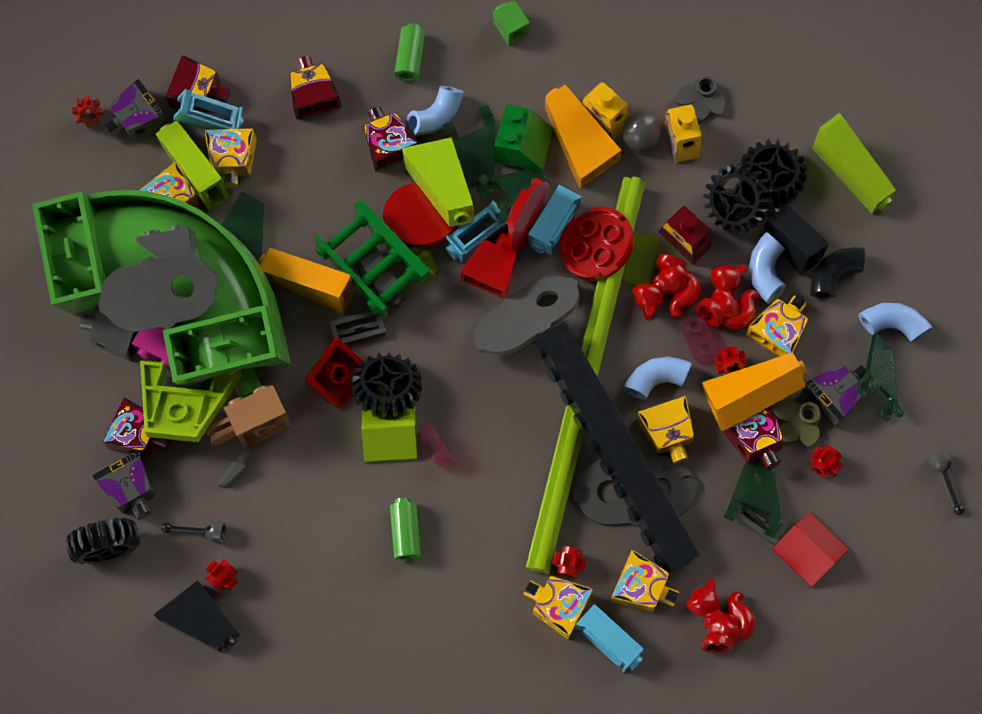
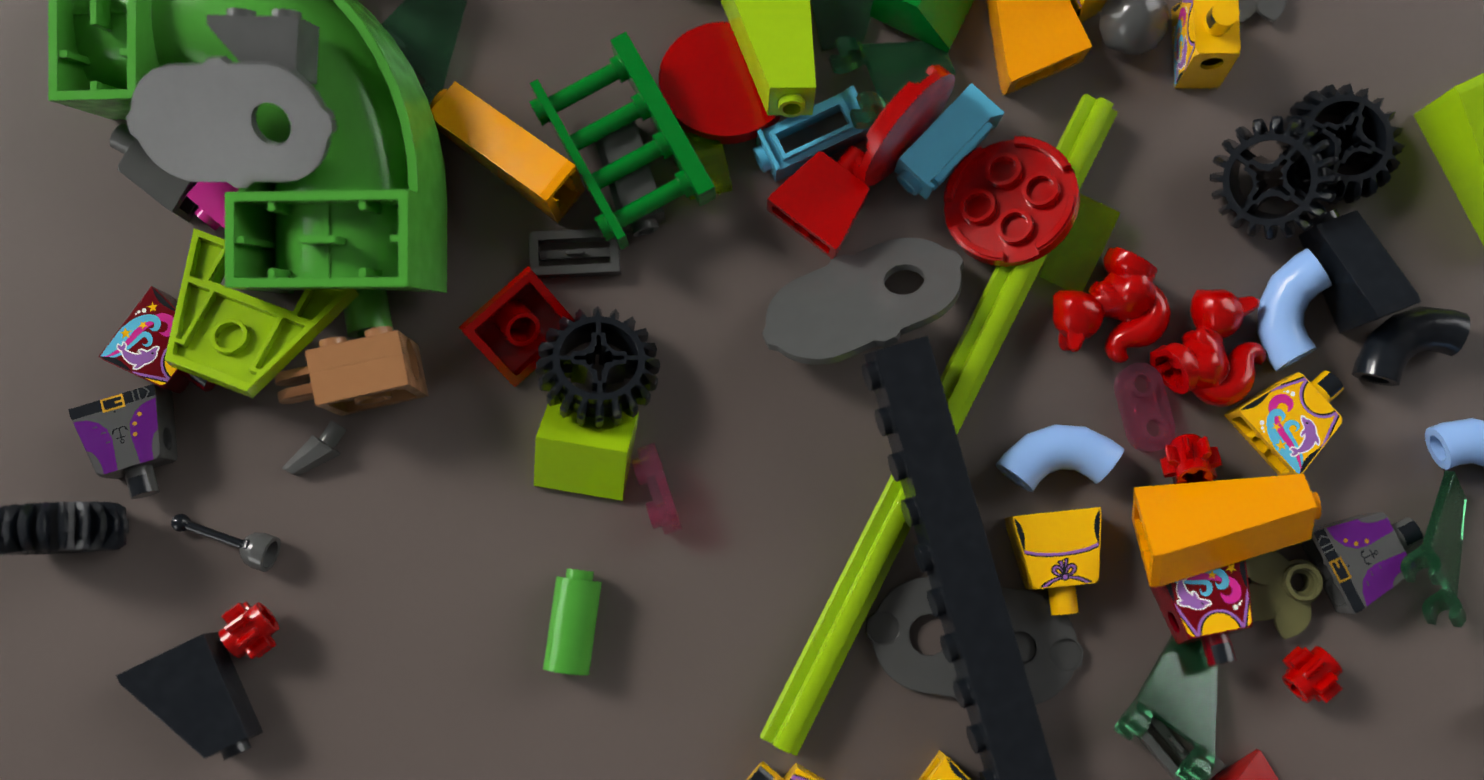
camera: 10 degrees right, 10 degrees up
red gear [553,546,587,578] -> none
dark red torso [659,206,711,265] -> none

